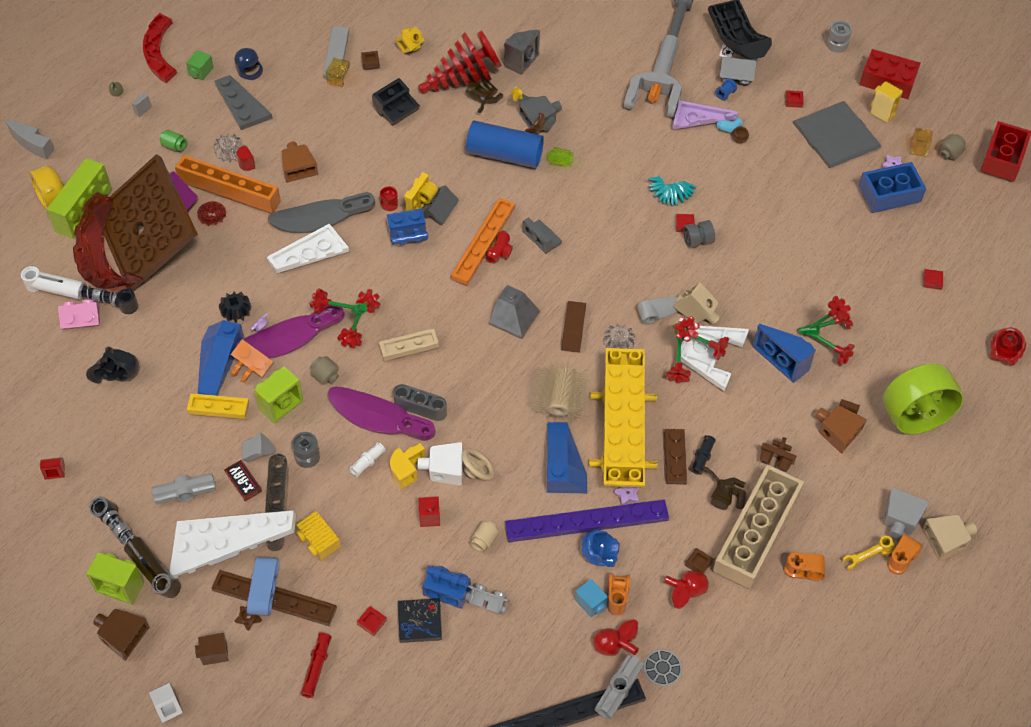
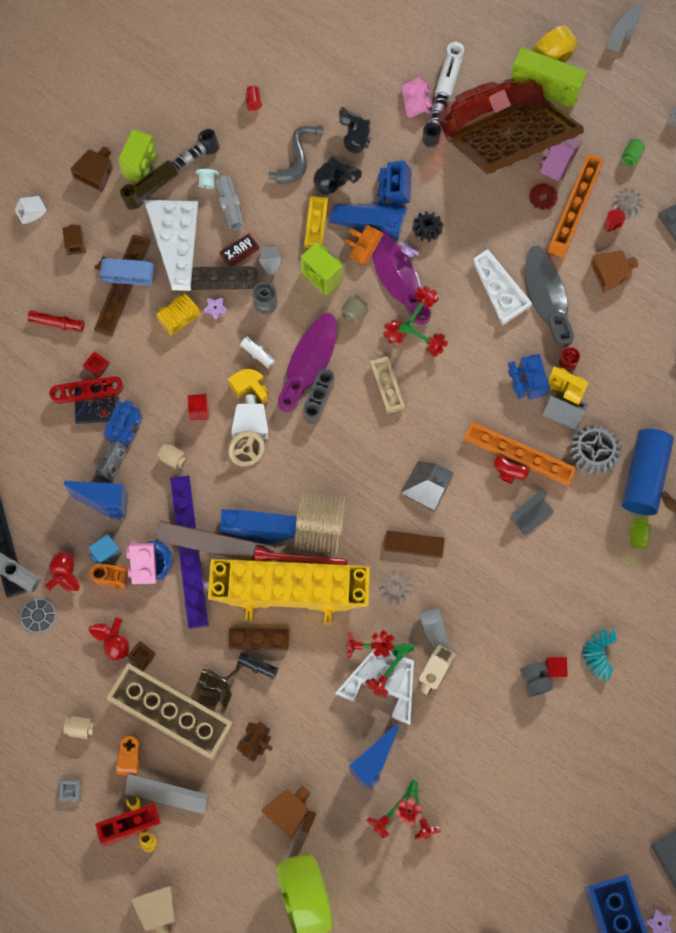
camera: 90 degrees right, 15 degrees up
light grey torso [884,487,929,539] -> none
orange piece [888,534,923,574] -> none
none -> red beam [49,376,124,404]
none -> light grey tile [59,780,81,802]
none -> tan brick [63,716,95,739]
none -> blue slope [64,481,128,520]
none -> red slope [95,803,161,846]
none -> light grey tile [125,774,208,814]
none -> bright pink bracket [127,541,157,584]
none -> tile [155,521,275,562]
none -> light aqua piece [195,169,219,189]
none -> lavender plate [204,298,228,319]
none -> red piece [253,547,348,565]
none -> dark grey animal [268,125,323,184]
none -> black head [313,156,362,194]
none -> blue brick [377,161,412,204]
none -> tile [487,89,511,113]
none -> light grey gear [569,424,621,475]

